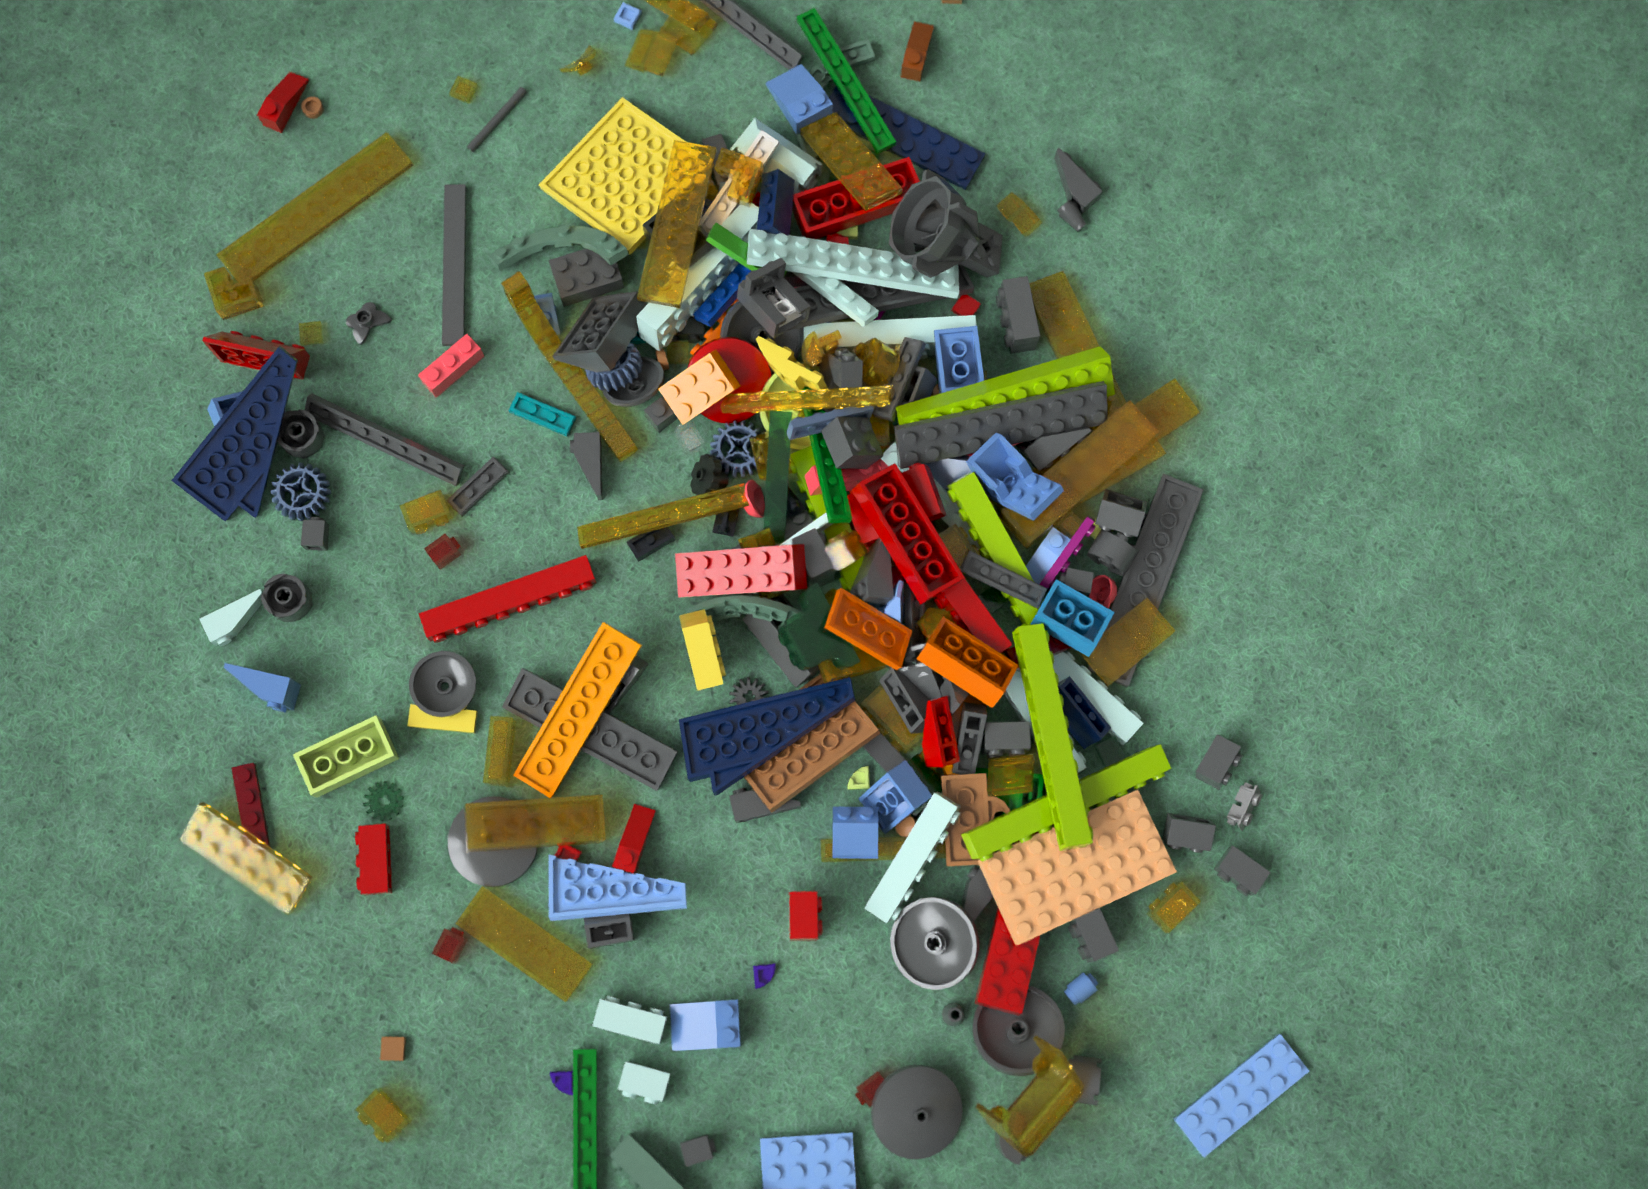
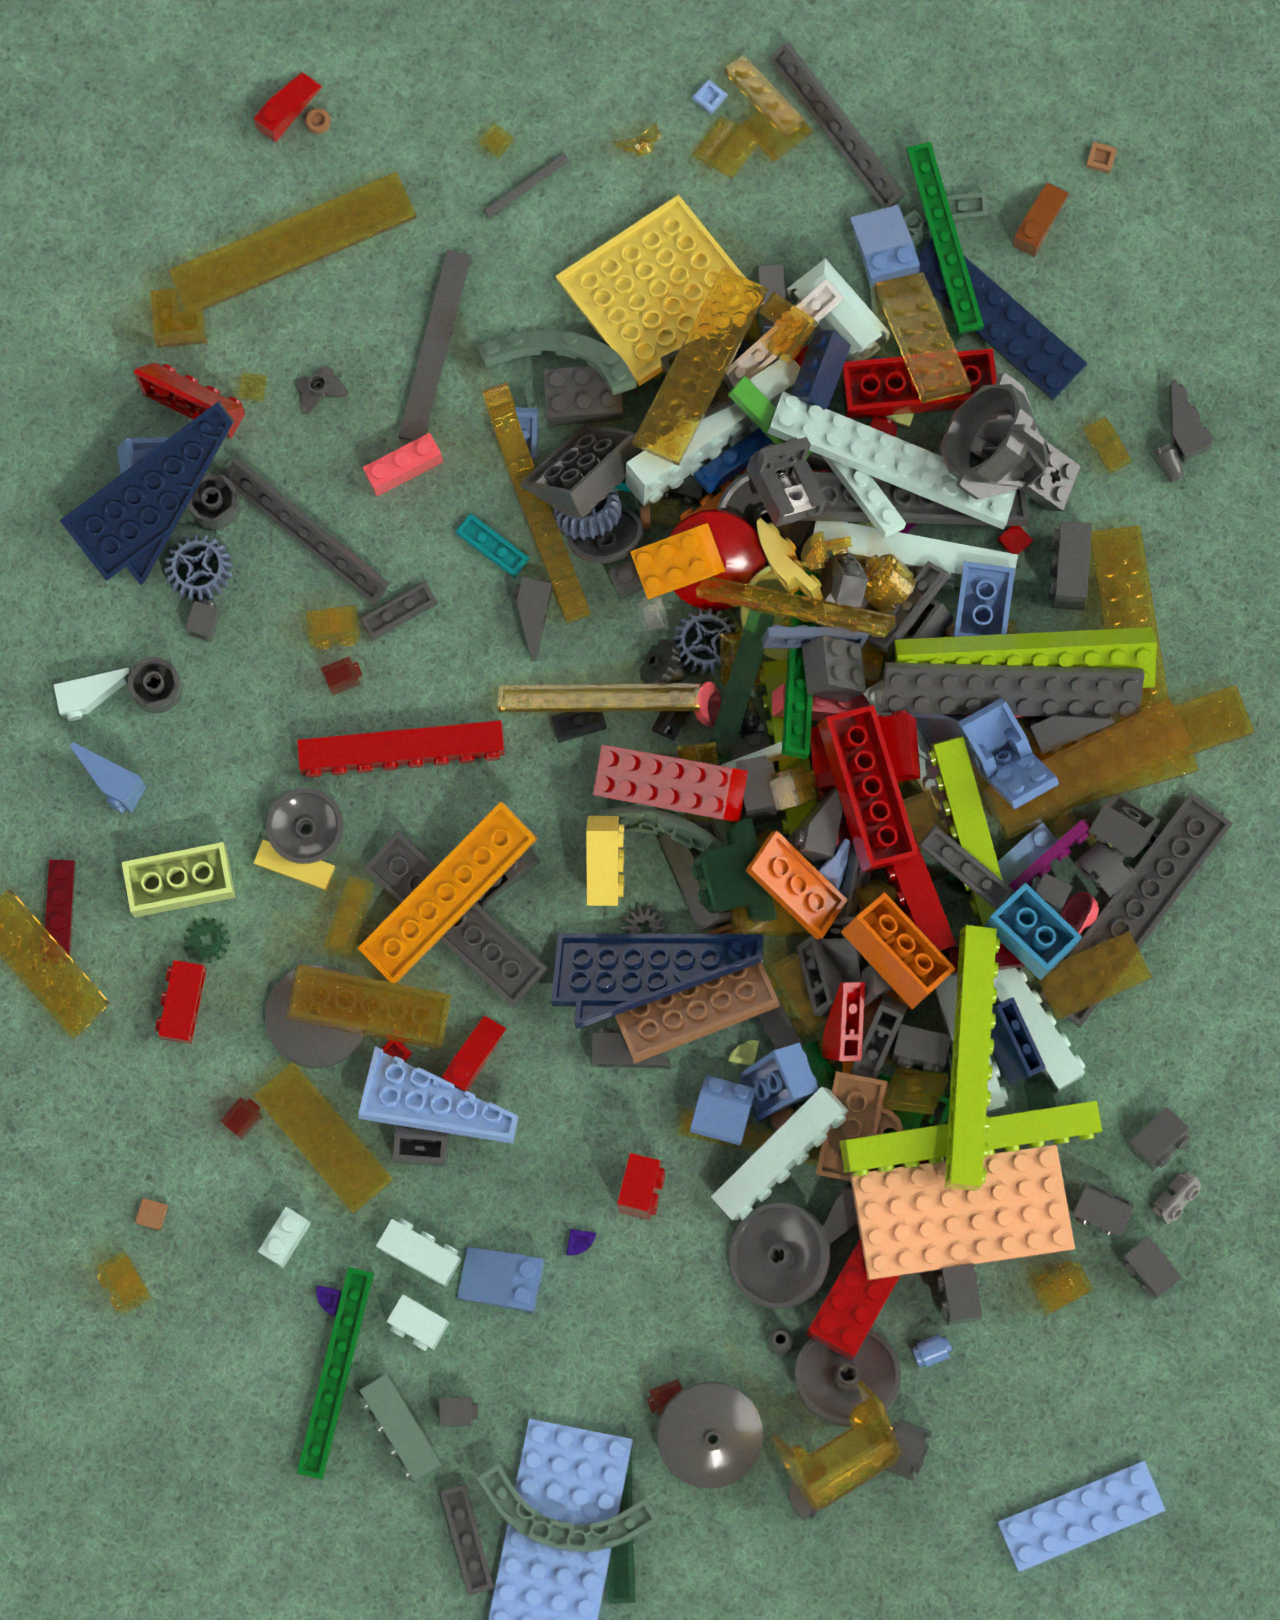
camera: 25 degrees right, 0 degrees up
none -> light aqua brick [258,1207,311,1268]

